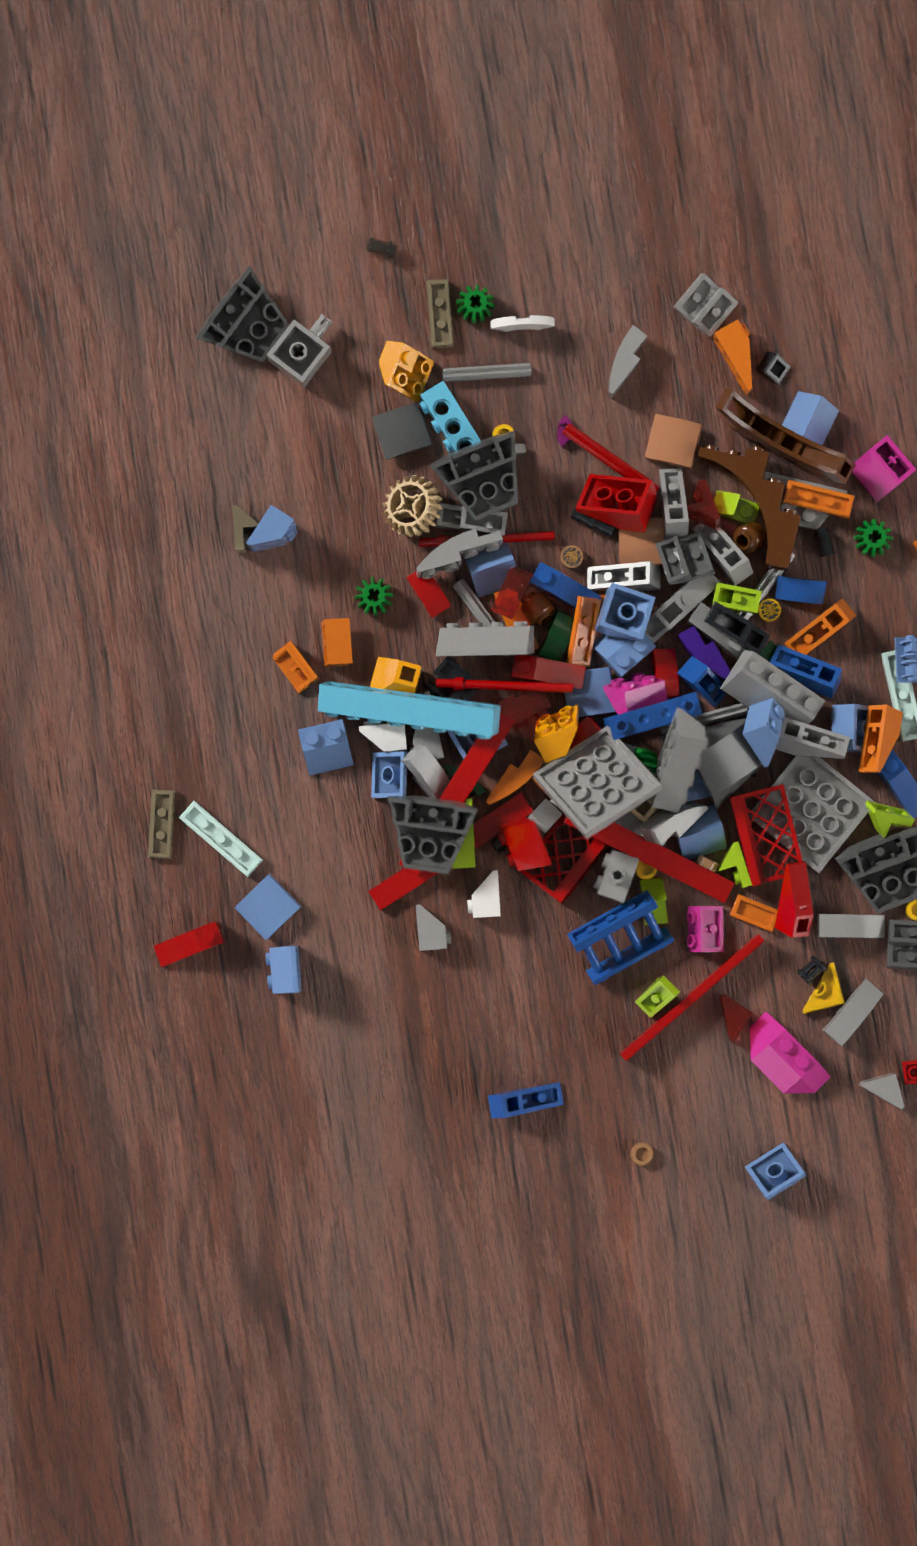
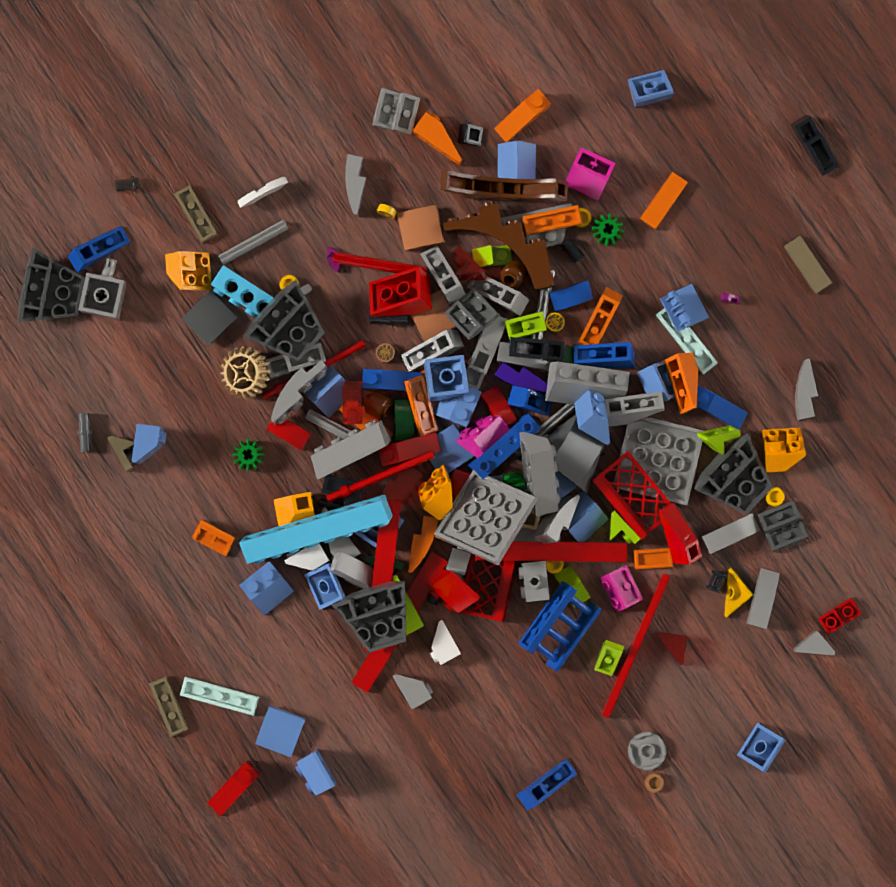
camera: 25 degrees left, 0 degrees up
orange hinge [321,618,353,667] -> none
green gear [456,284,495,324] -> none
medium nougat tile [696,854,719,872] -> none
dark pink wedge [749,1011,831,1093] -> none
none -> blue slope [67,226,130,273]
none -> dark grey pin [77,413,93,452]
none -> yellow tile [377,204,397,219]
none -> orange slope [494,89,551,143]
none -> yellow tile [576,208,591,228]
none -> light grey tile [628,732,666,770]

